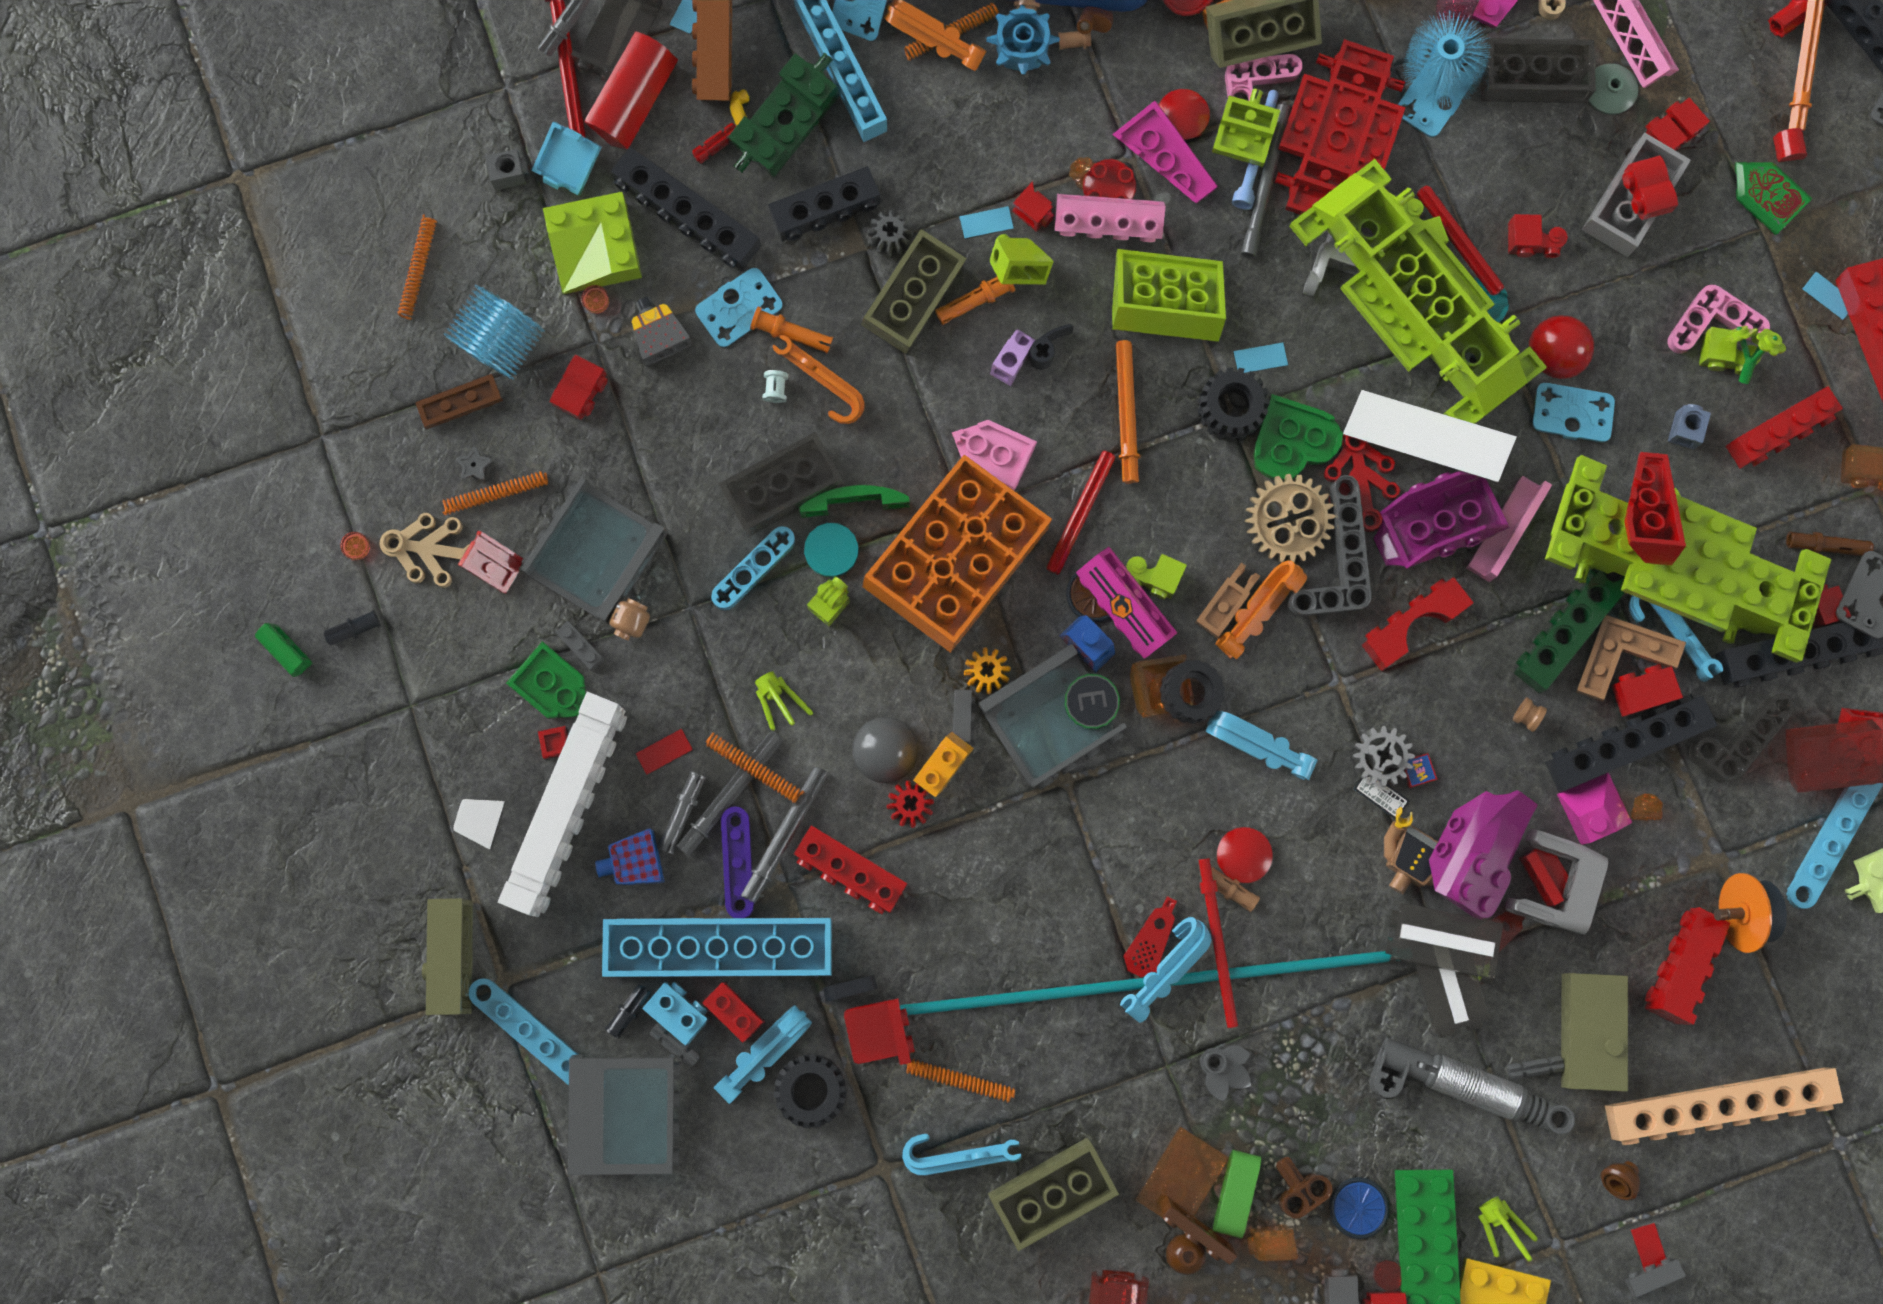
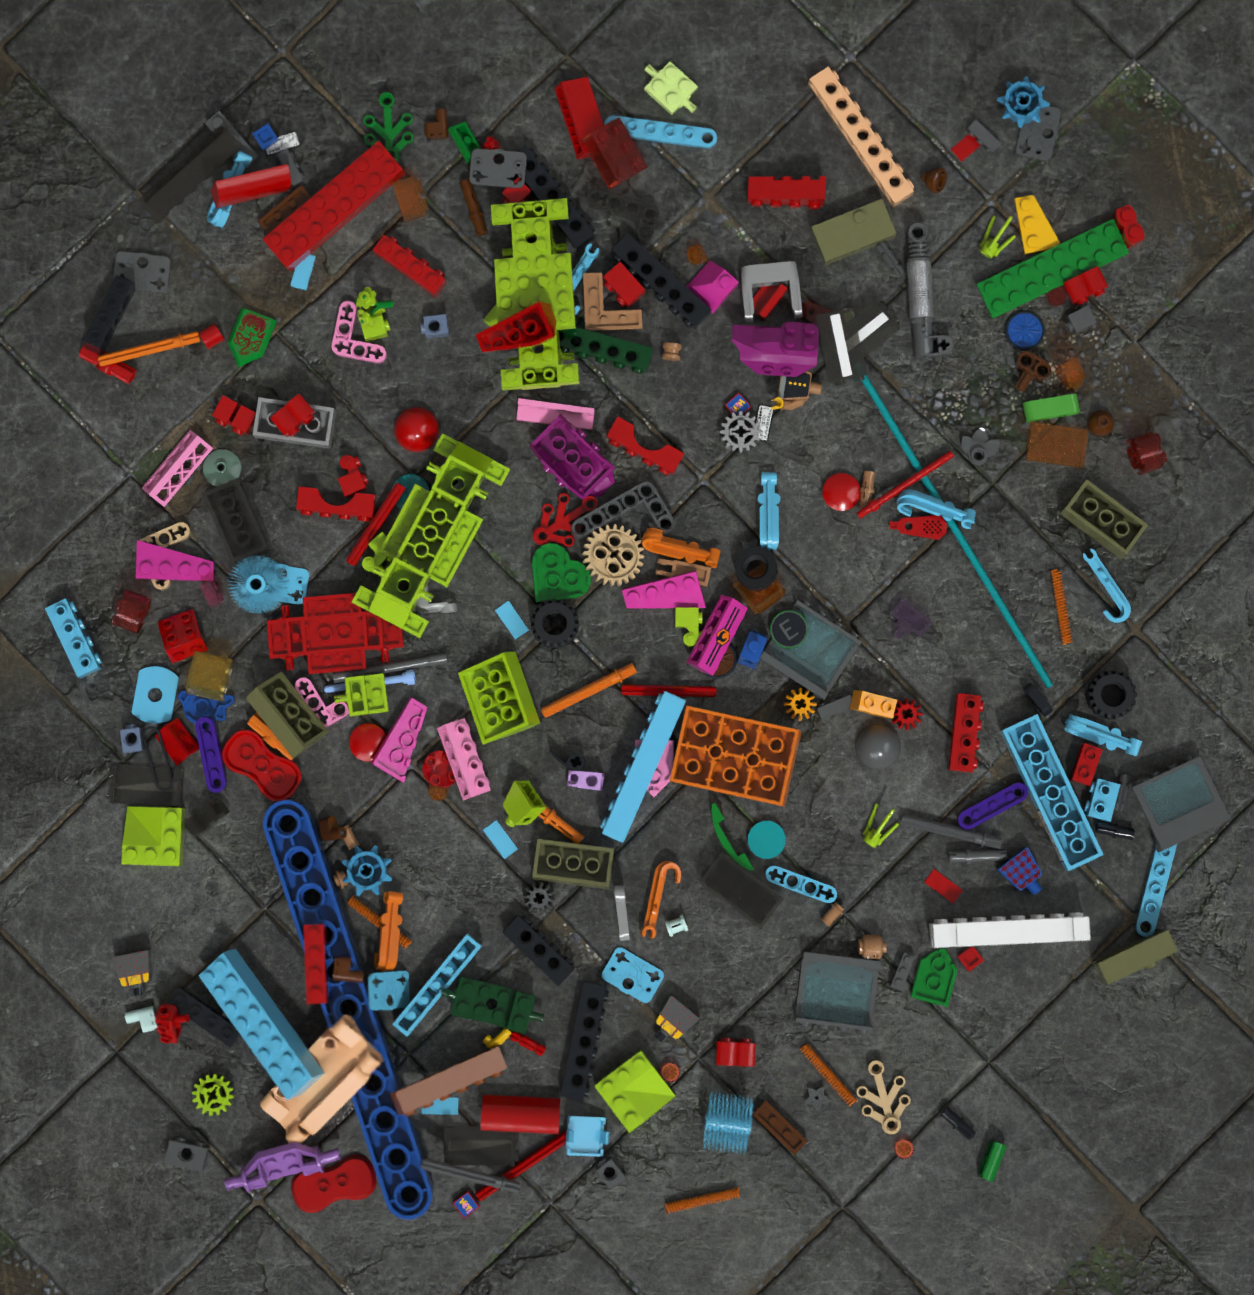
camera: 110 degrees left, 5 degrees up
white sticker [454,799,505,849] -> none
plate [458,531,523,594] -> none
orange piece [705,732,804,803] -> none
dark grey axle [741,767,828,903] -> none
orange pin [750,306,833,354] -> none
lime brick [807,576,850,626] -> none
red bracket [844,998,915,1065] -> none
red window [1012,181,1055,232] -> none
reddish brown plate [1160,1195,1237,1265] -> none
white sticker [1343,390,1516,482] -> none
medium azure axle [1532,383,1615,442] -> none
orange piece [1714,873,1787,953] -> none
none -> red arch [296,487,376,522]
none -> medium azure brick [600,691,686,843]
none -> light grey beam [614,884,630,941]
none -> dark pink wing [622,570,706,608]
none -> medium nougat pin [821,902,845,927]
none -> clear purple hinge [890,599,932,640]

